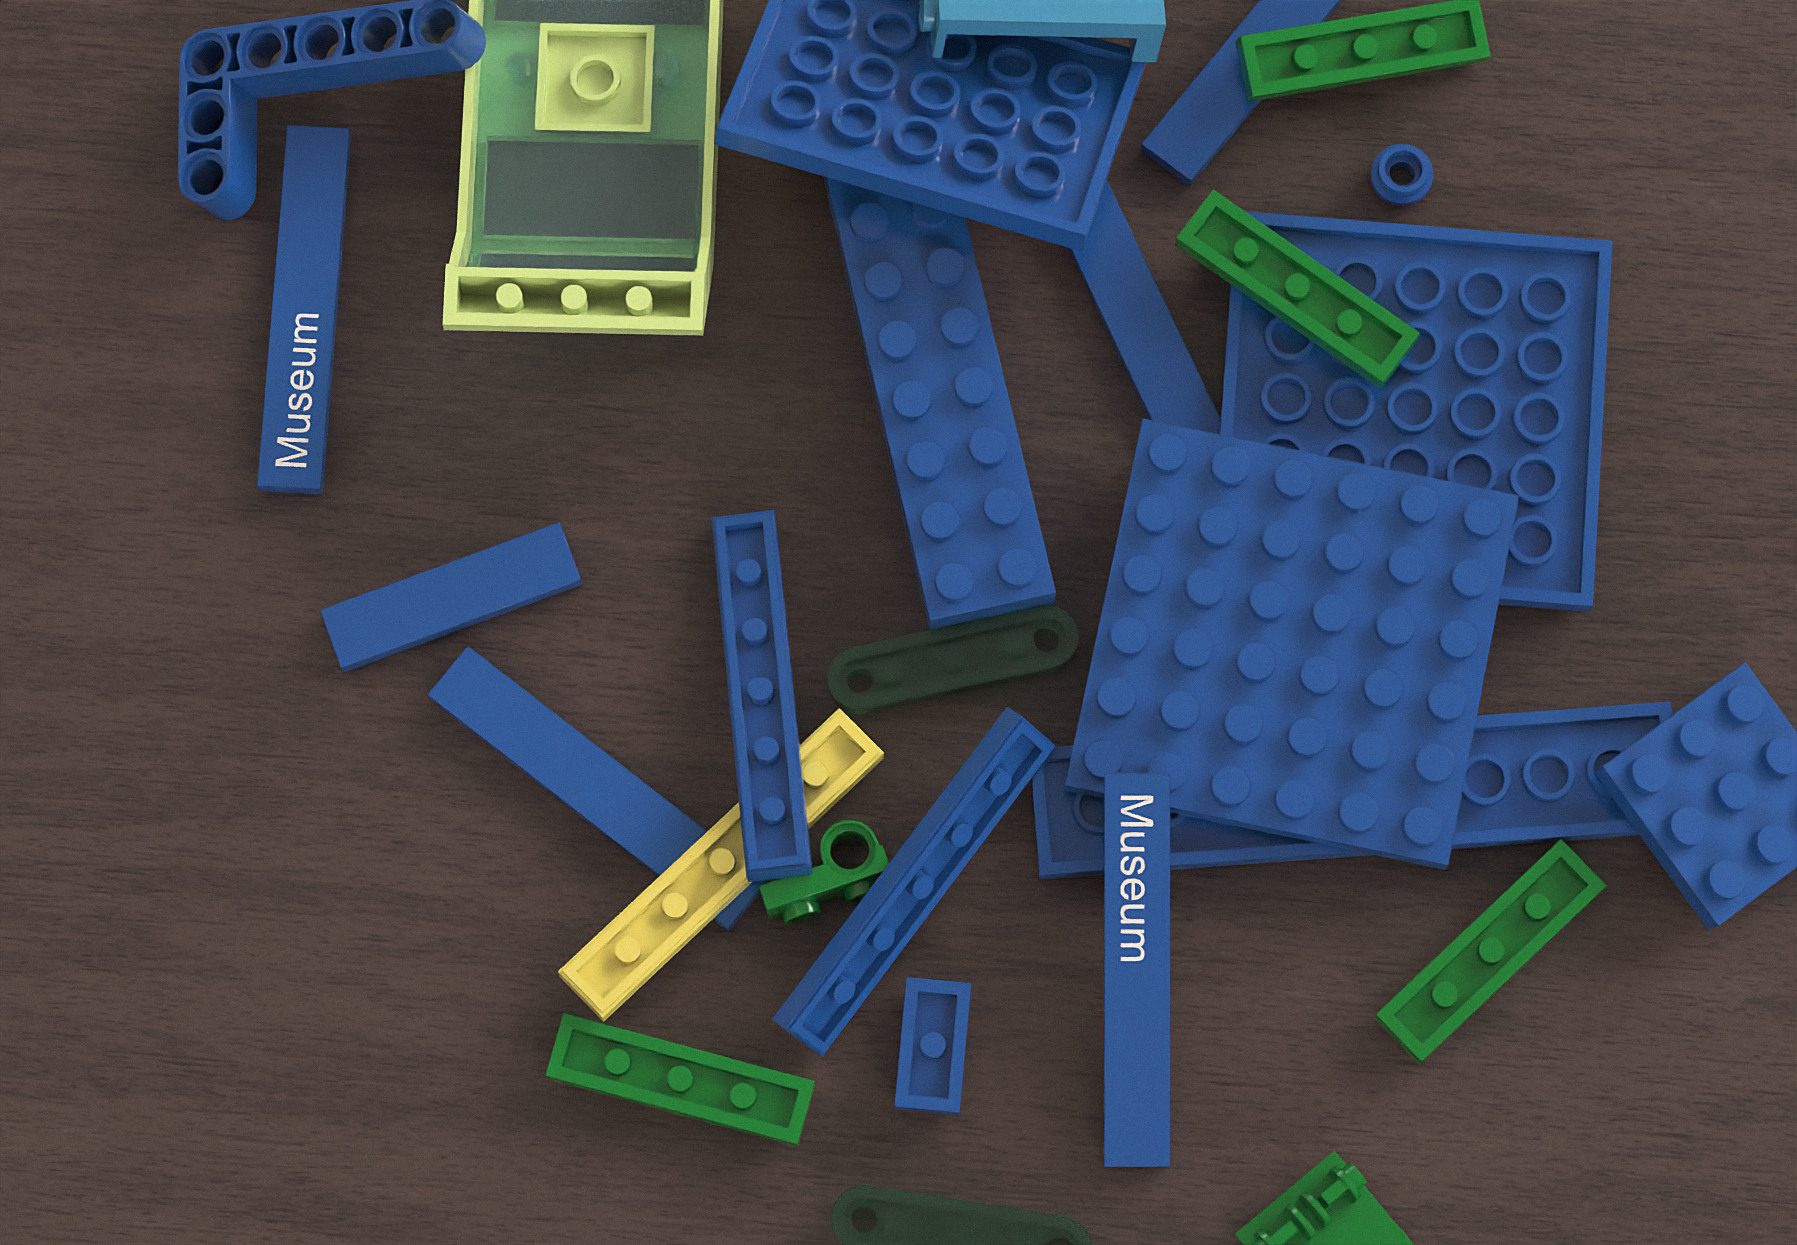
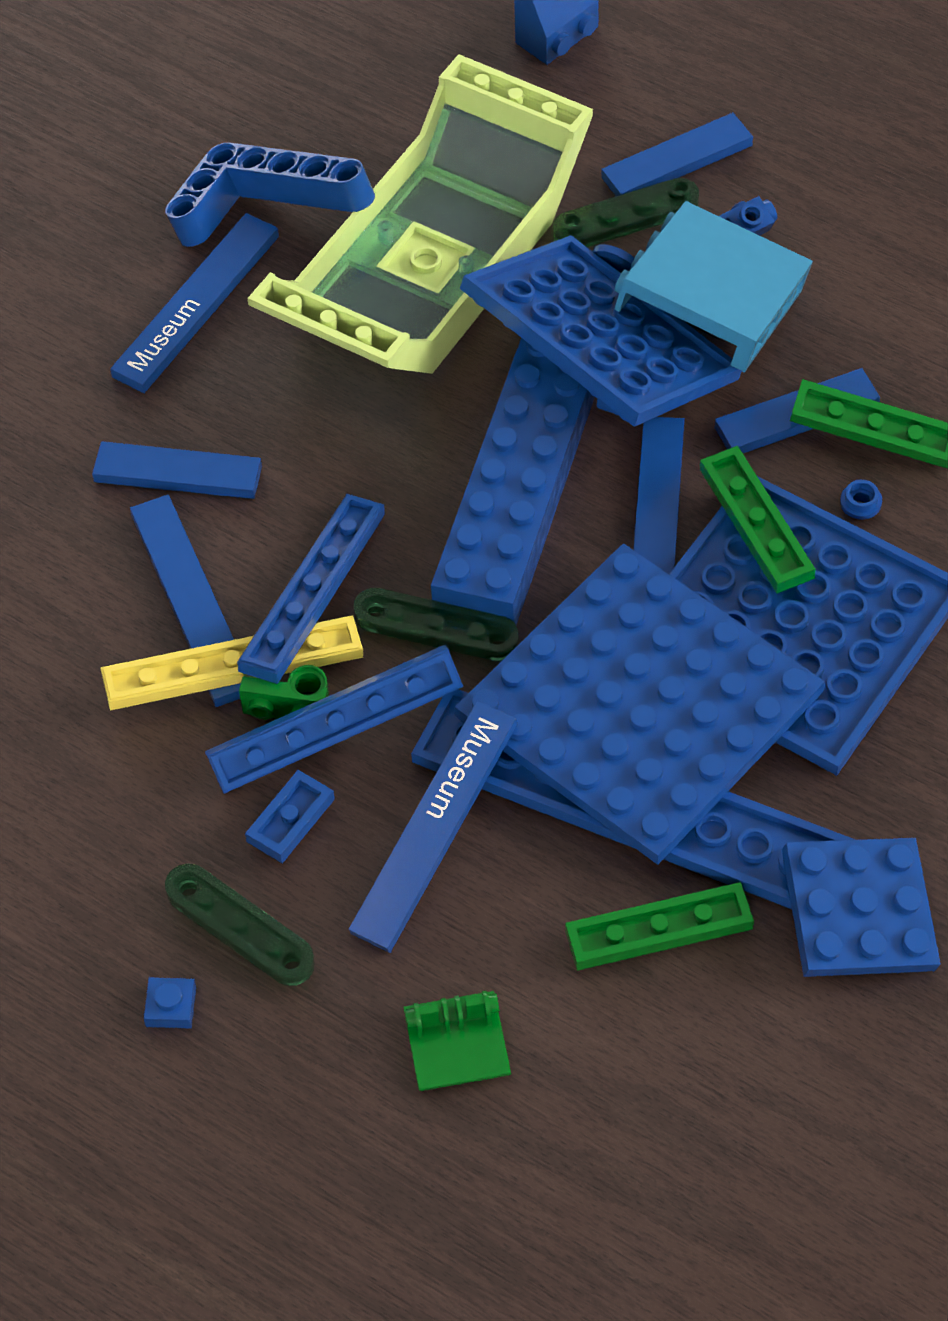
camera: 30 degrees right, 20 degrees down
green plate [545,1013,815,1147] -> none

